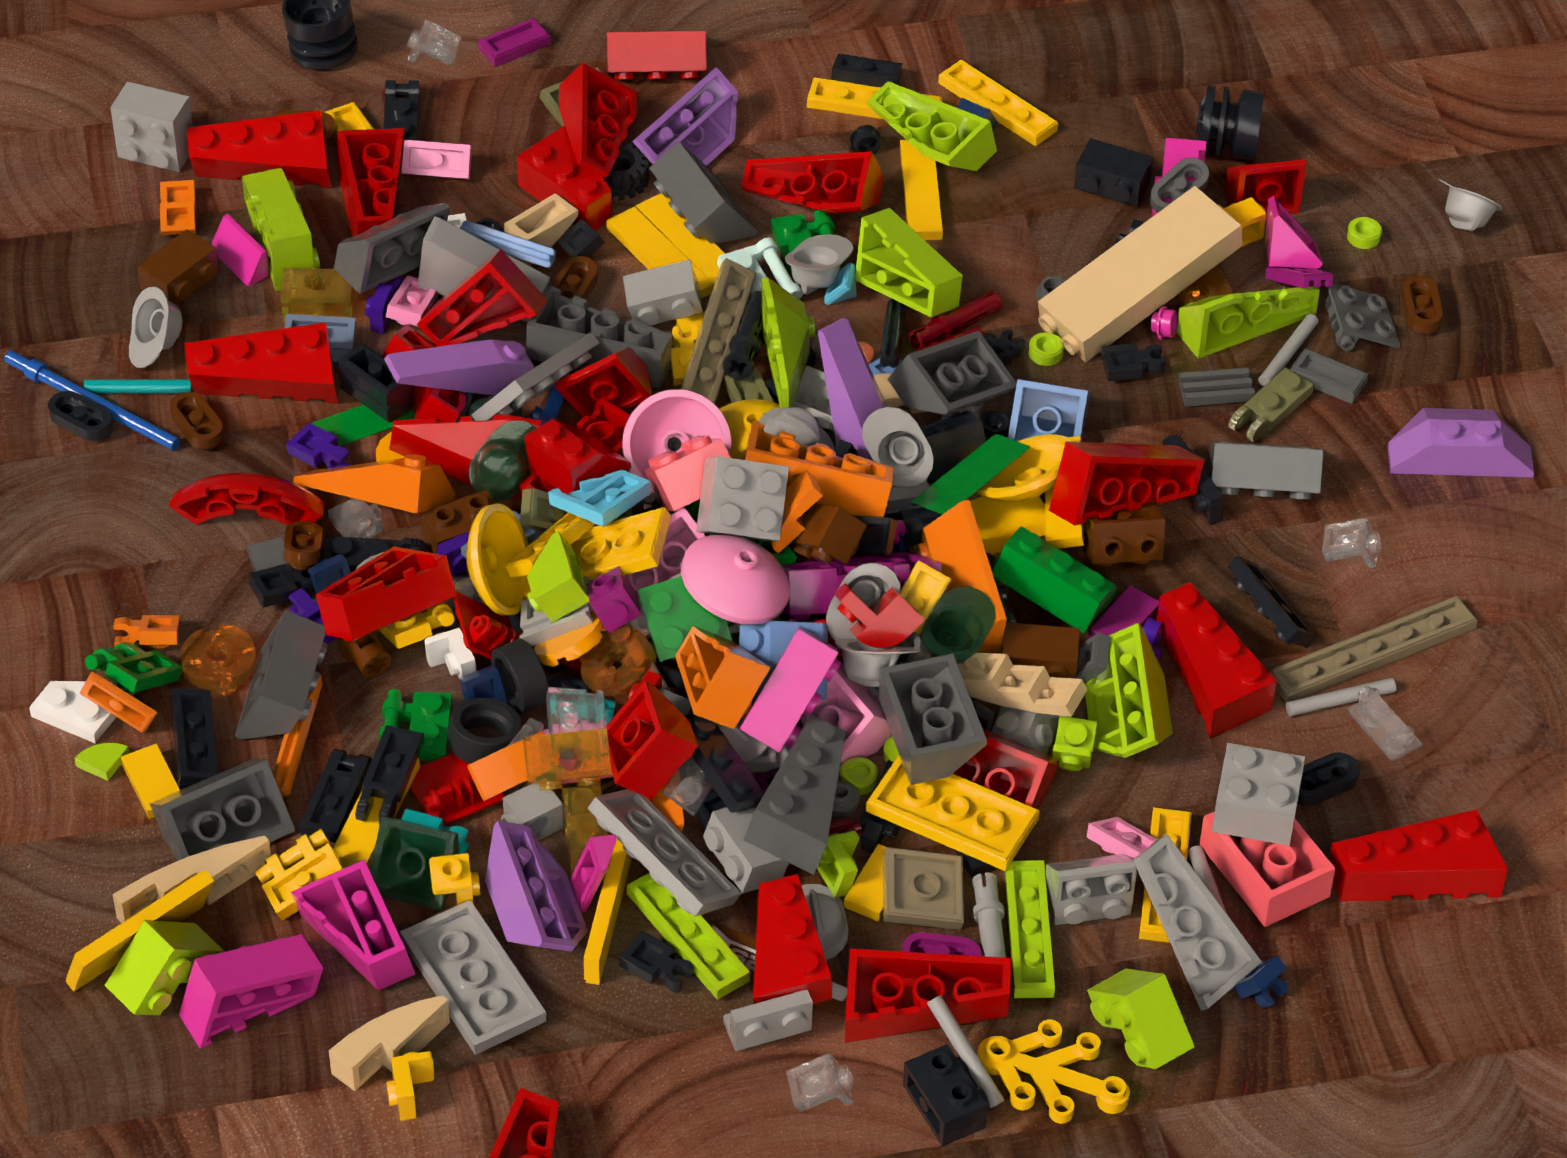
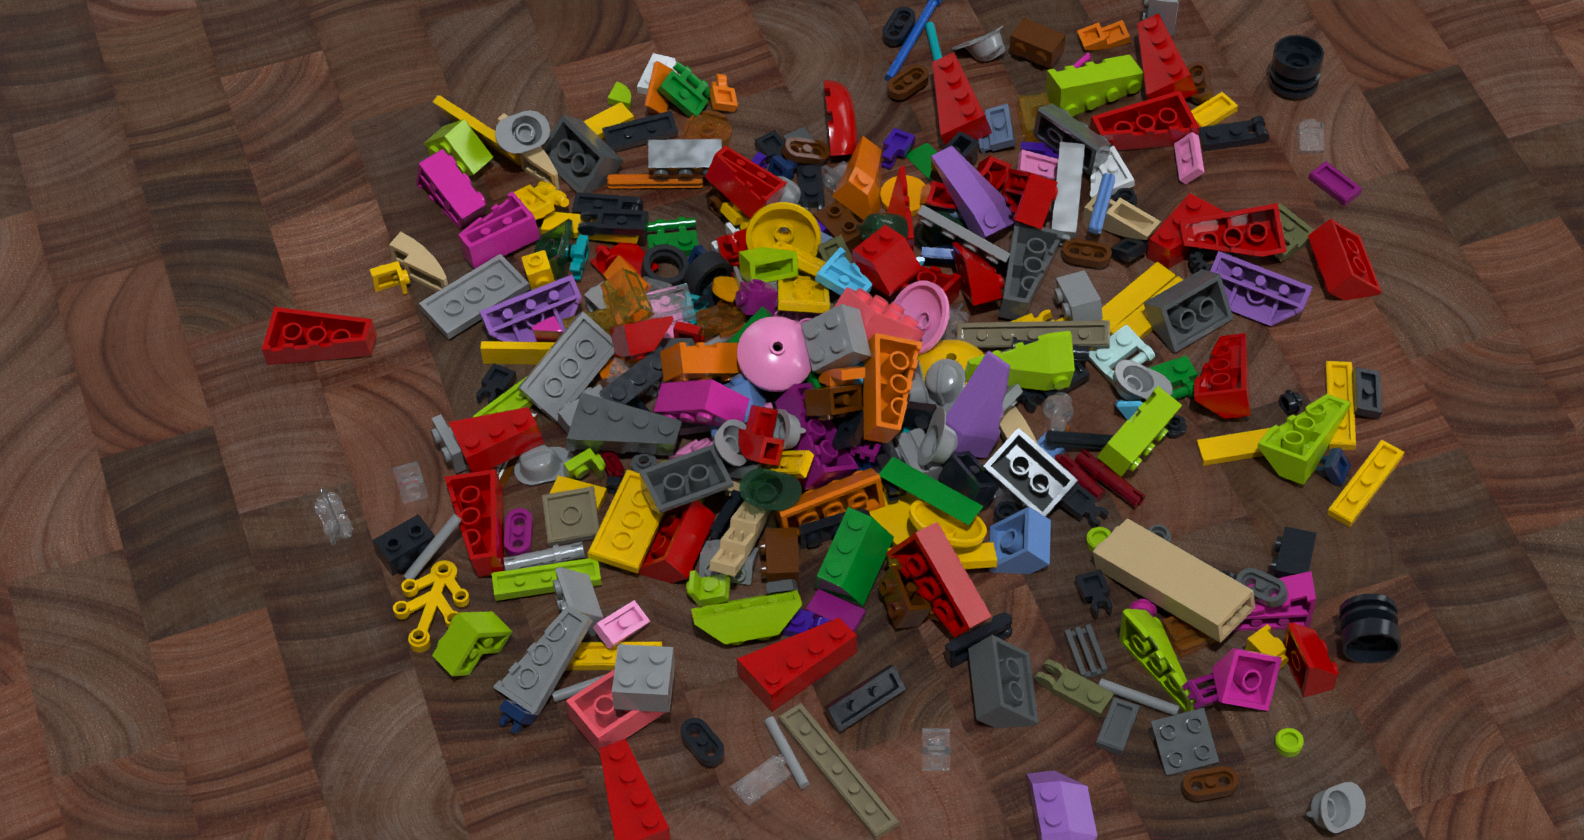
camera: 85 degrees right, 5 degrees up
none -> light grey piece [495,110,550,154]

